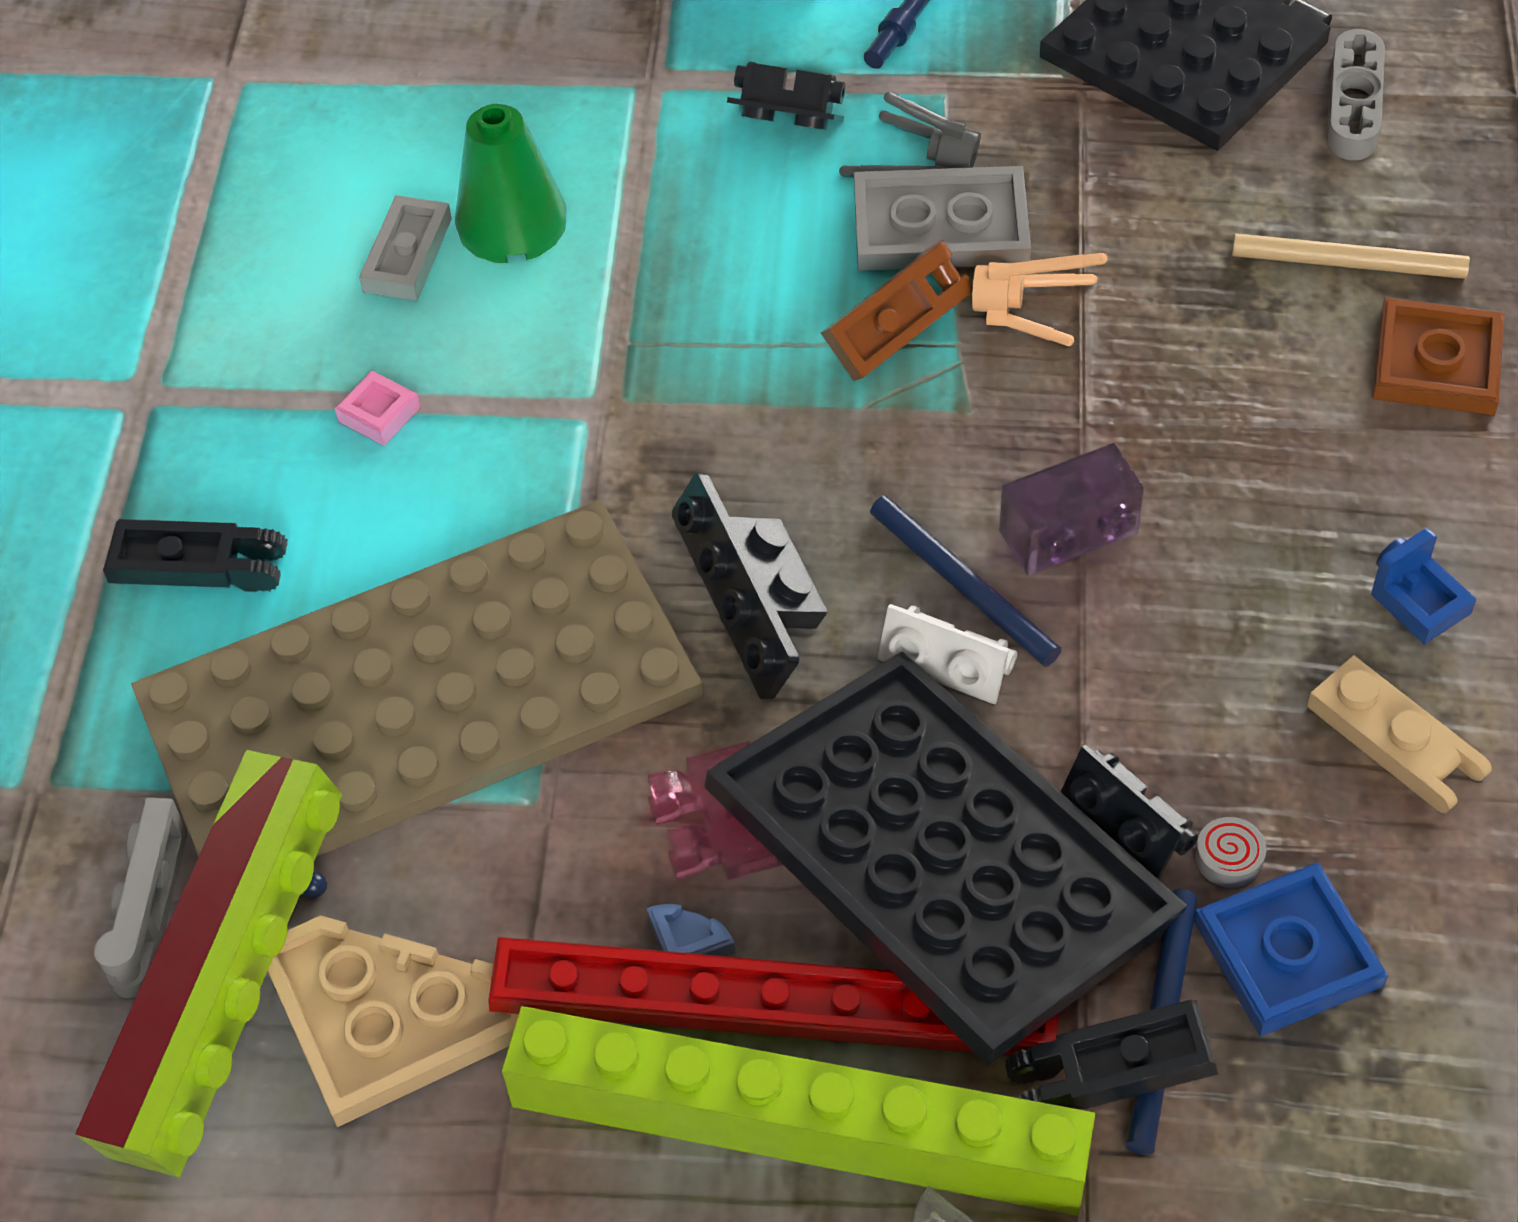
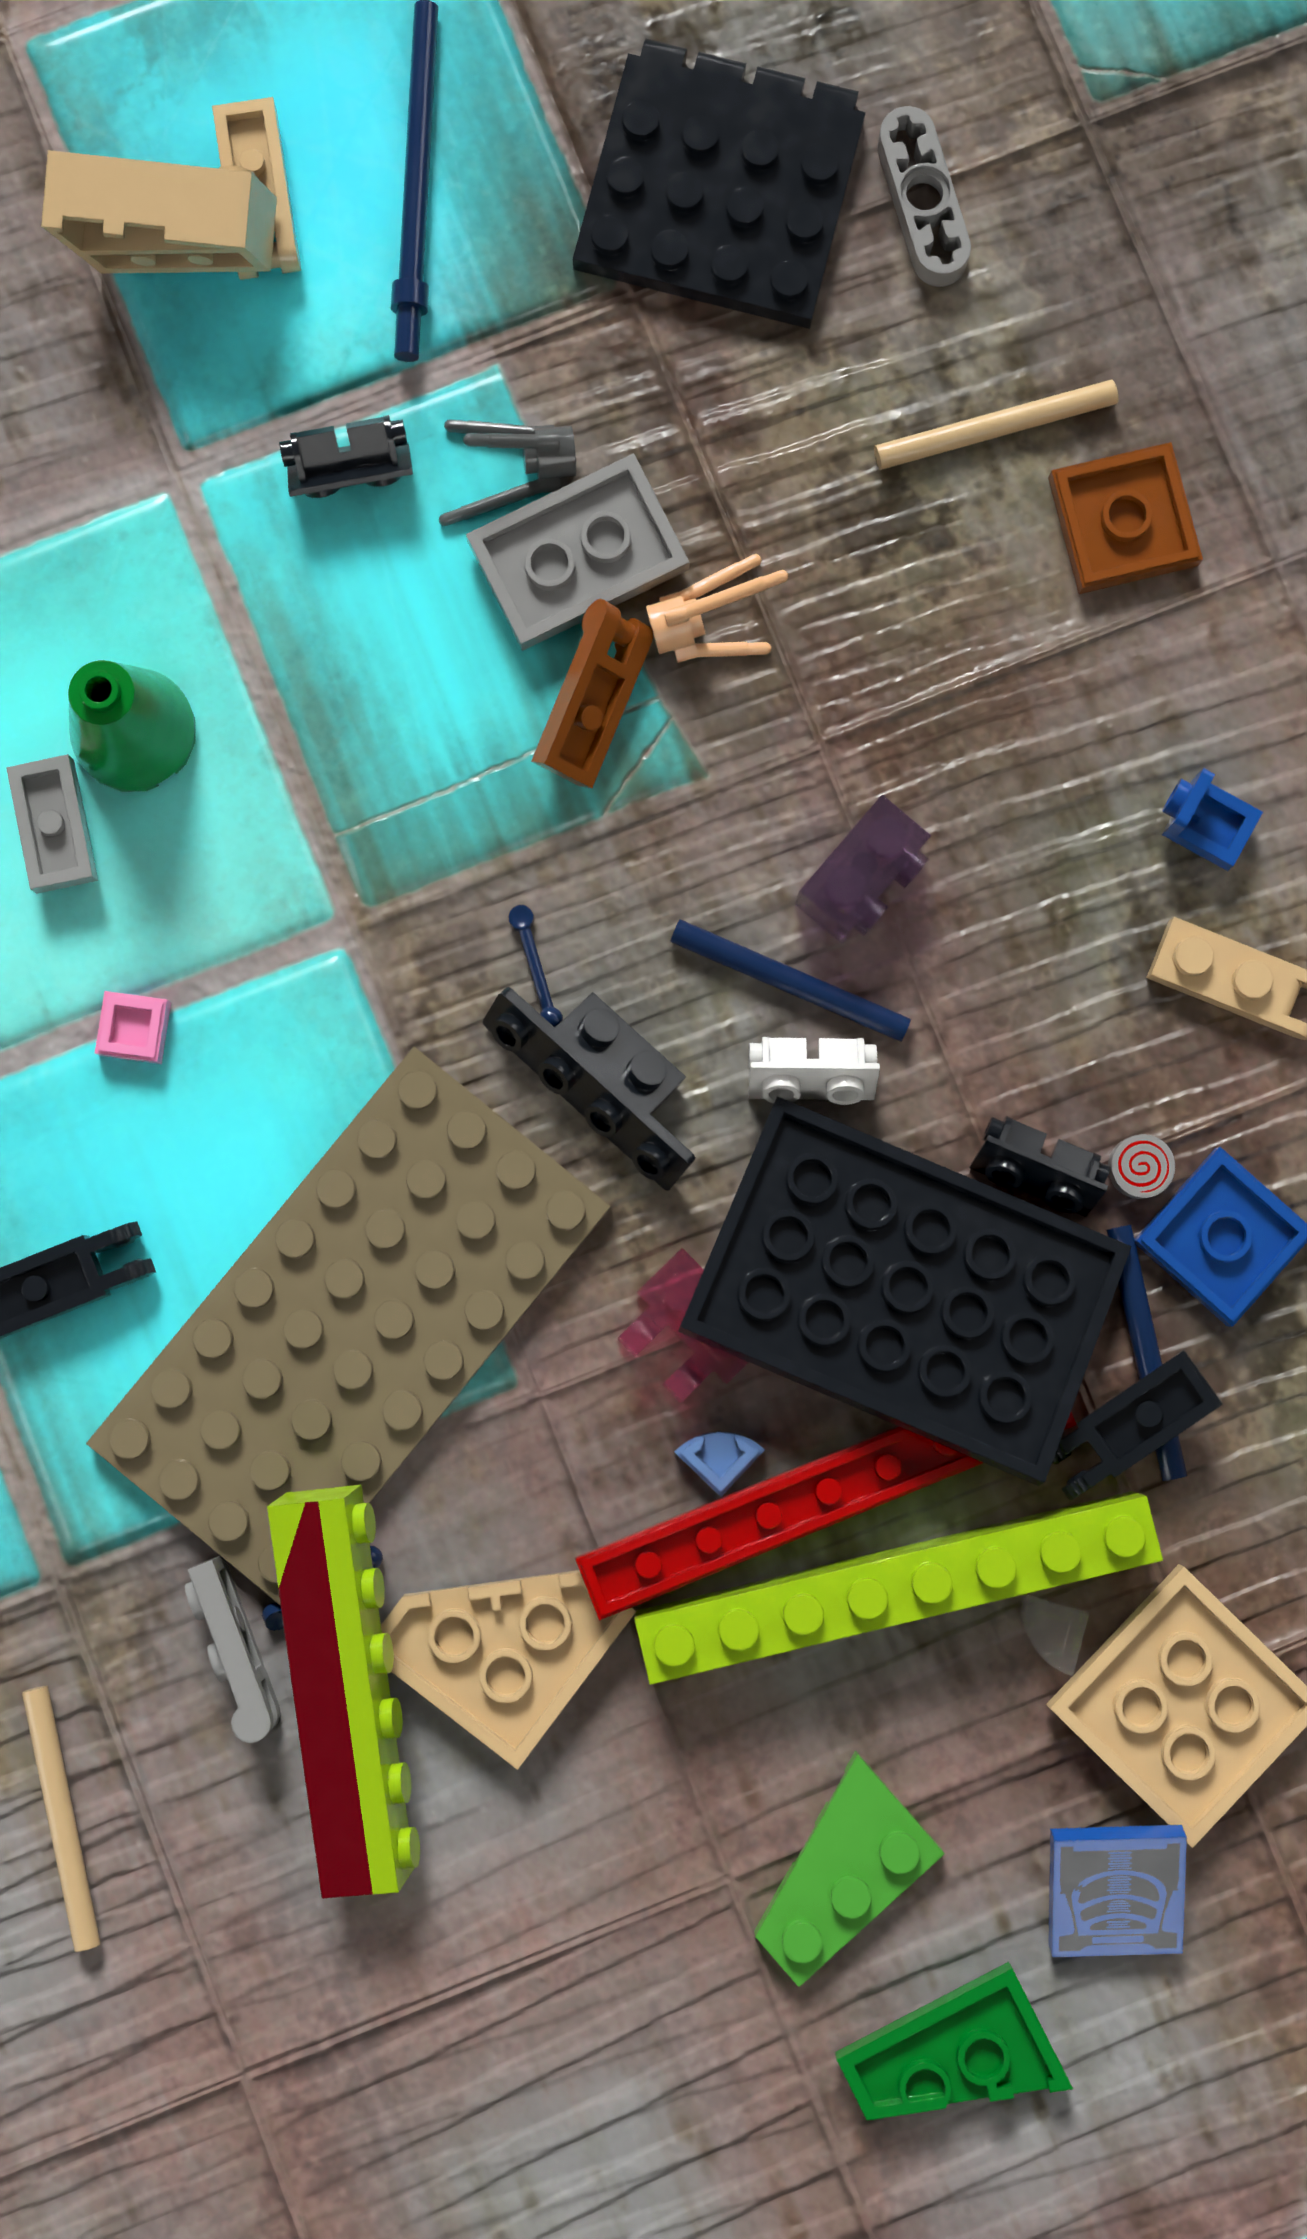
camera: 30 degrees left, 30 degrees up
none -> dark blue hinge [509,905,563,1027]

